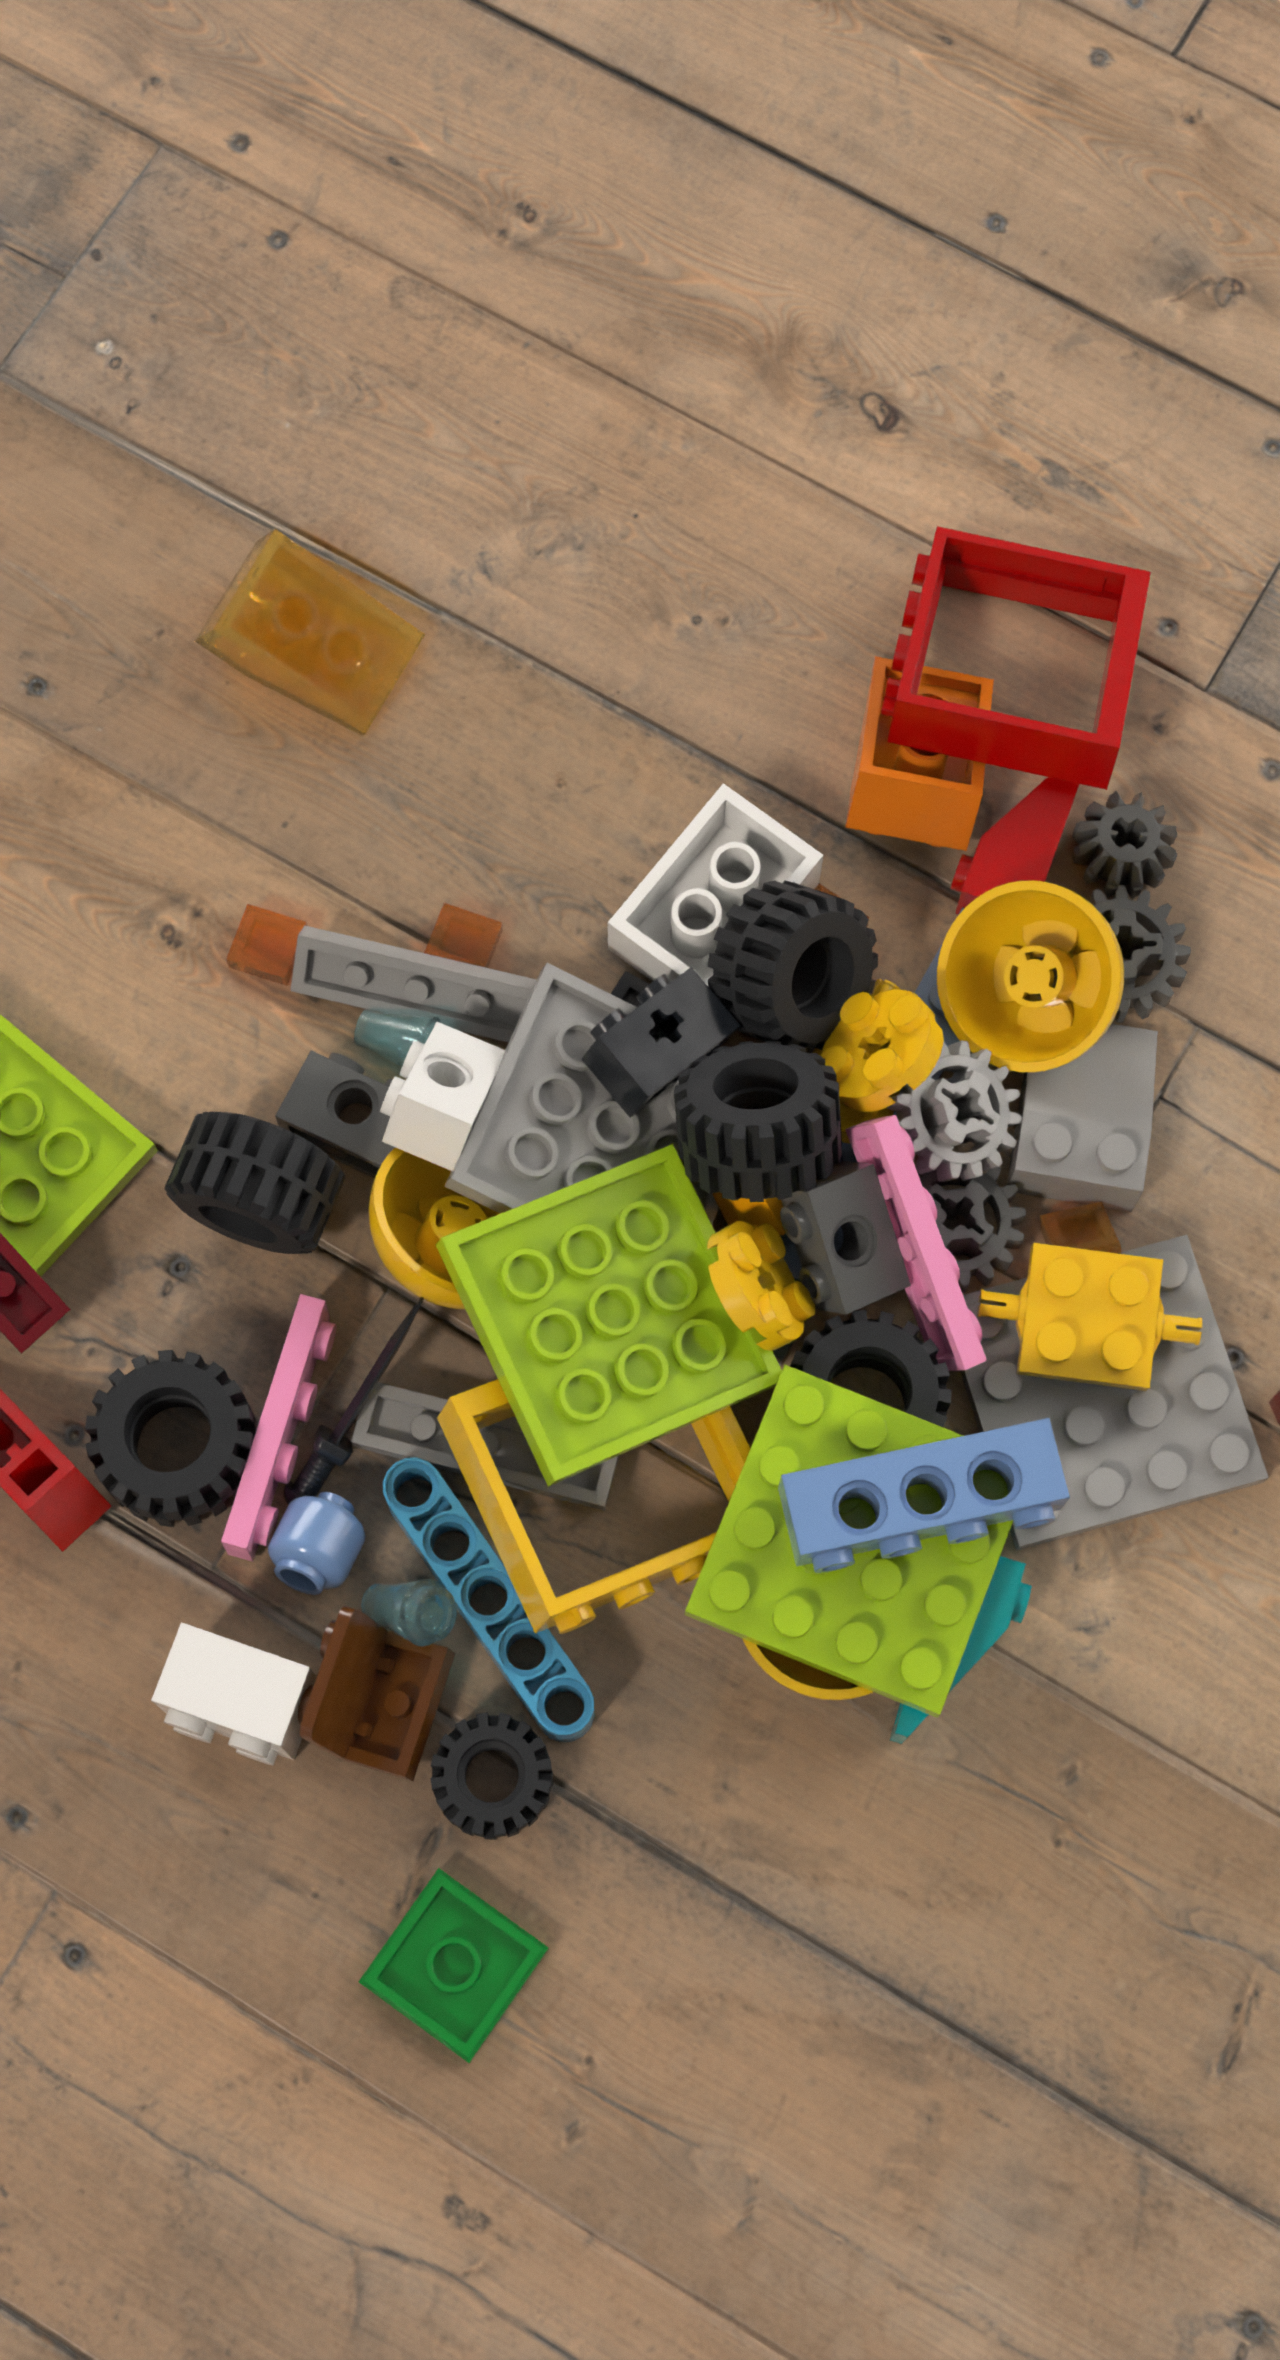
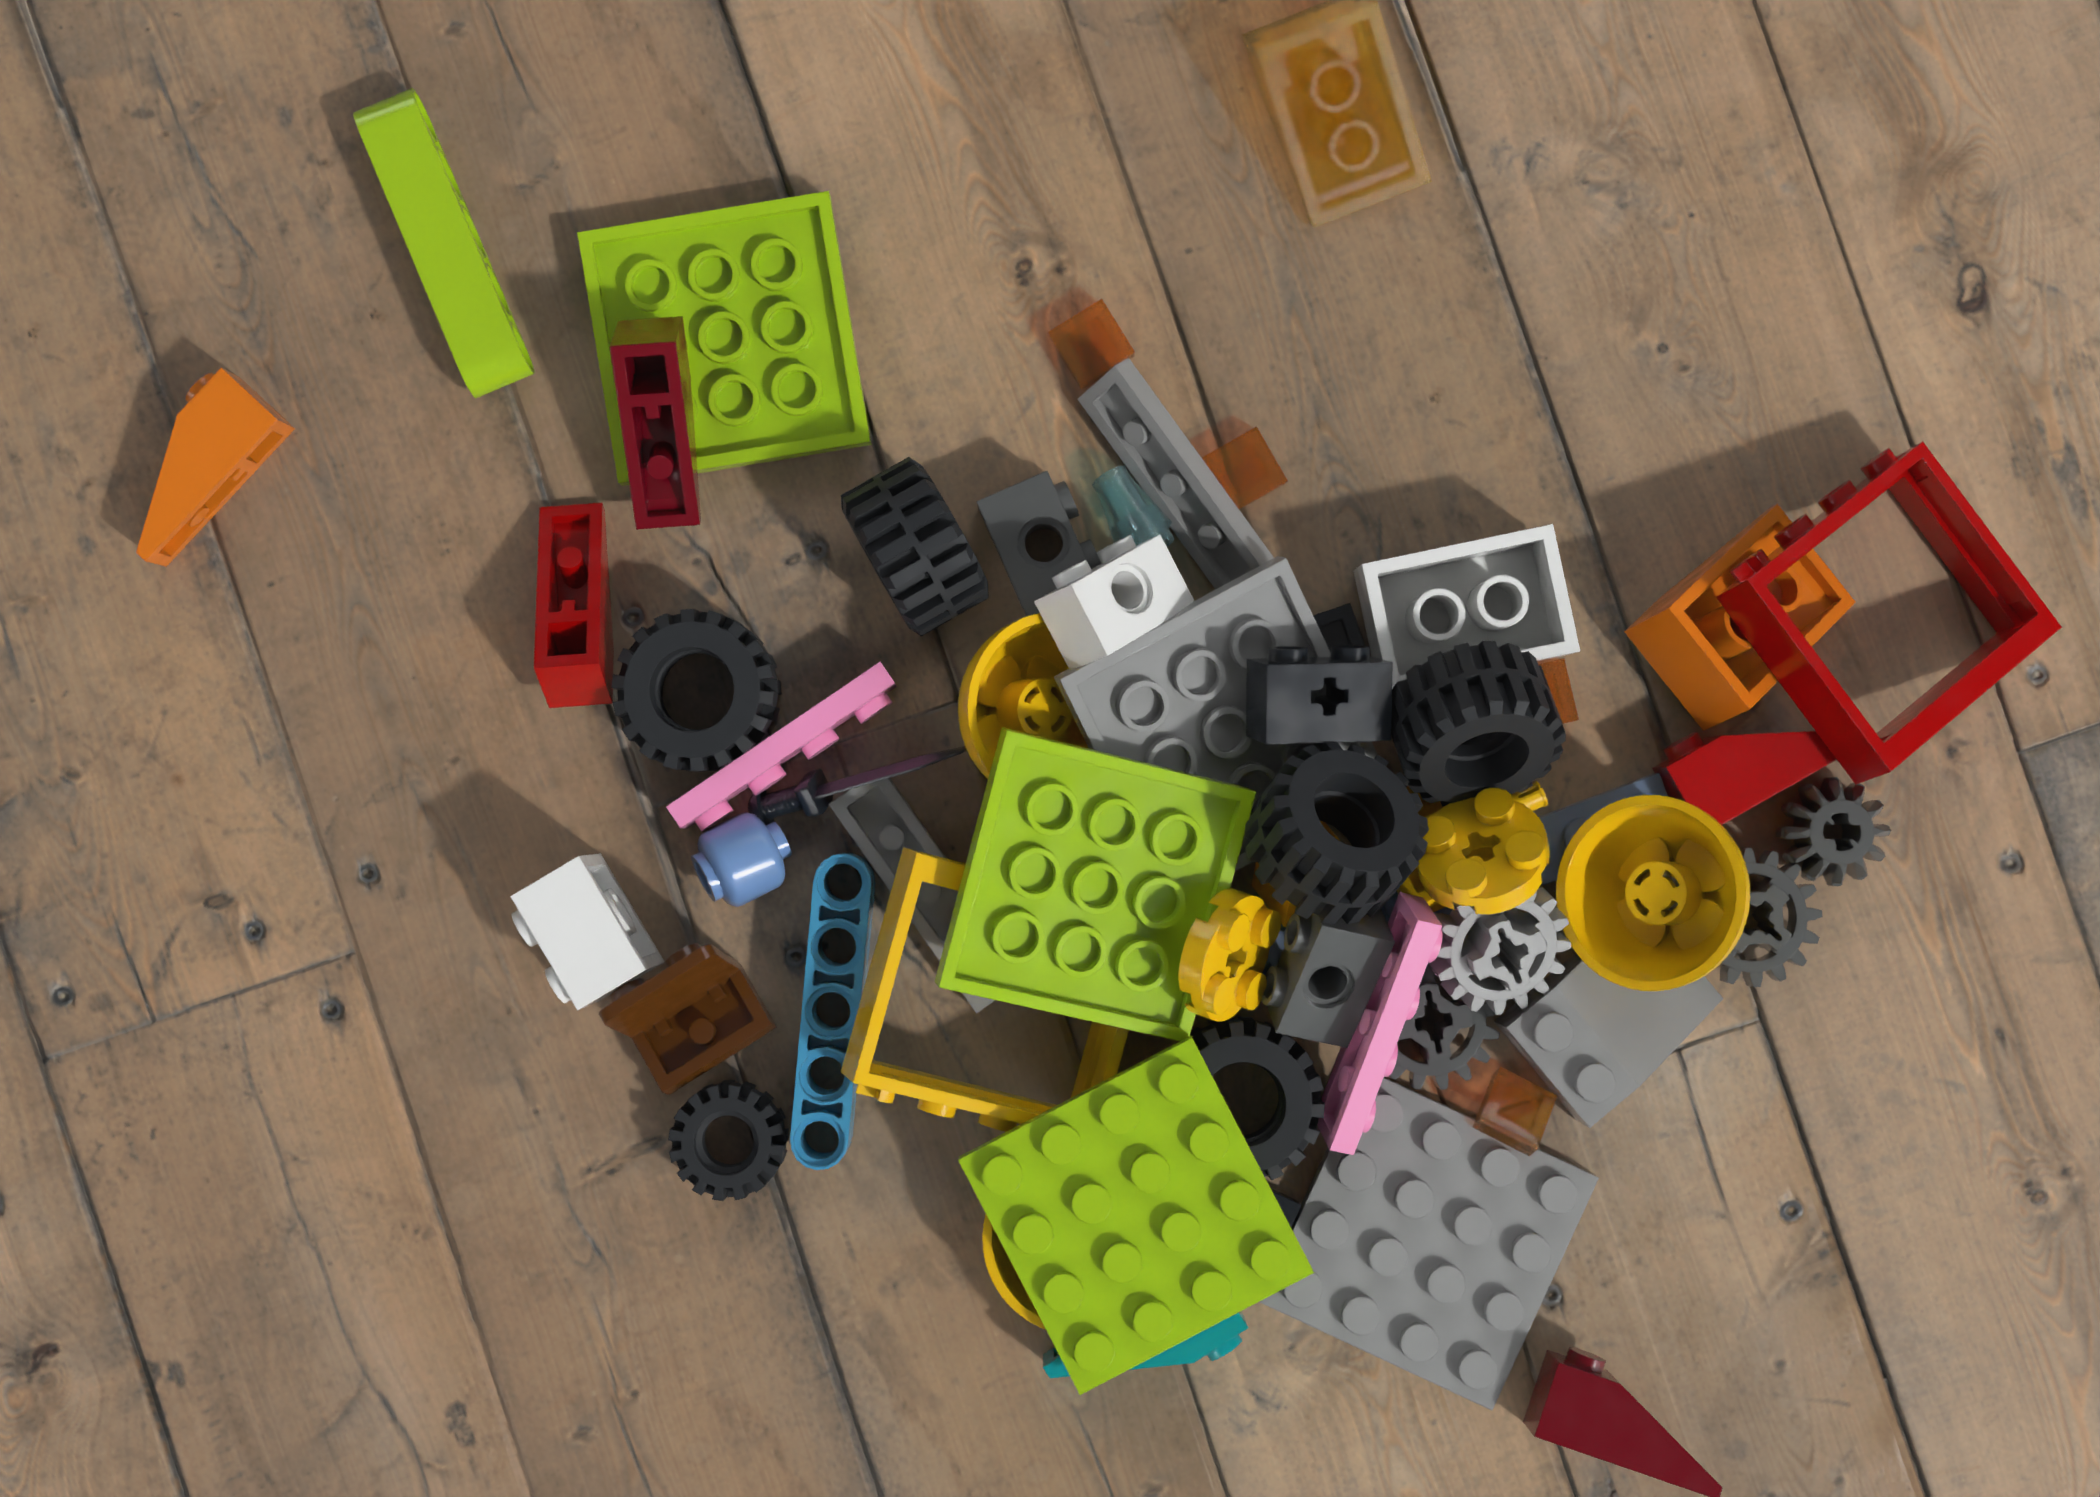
camera: 45 degrees right, 15 degrees up
green tile [358,1868,549,2063] -> none
clear light blue cone [361,1579,457,1646] -> none
medium blue brick [778,1418,1070,1573] -> none
yellow plate [977,1243,1202,1391] -> none

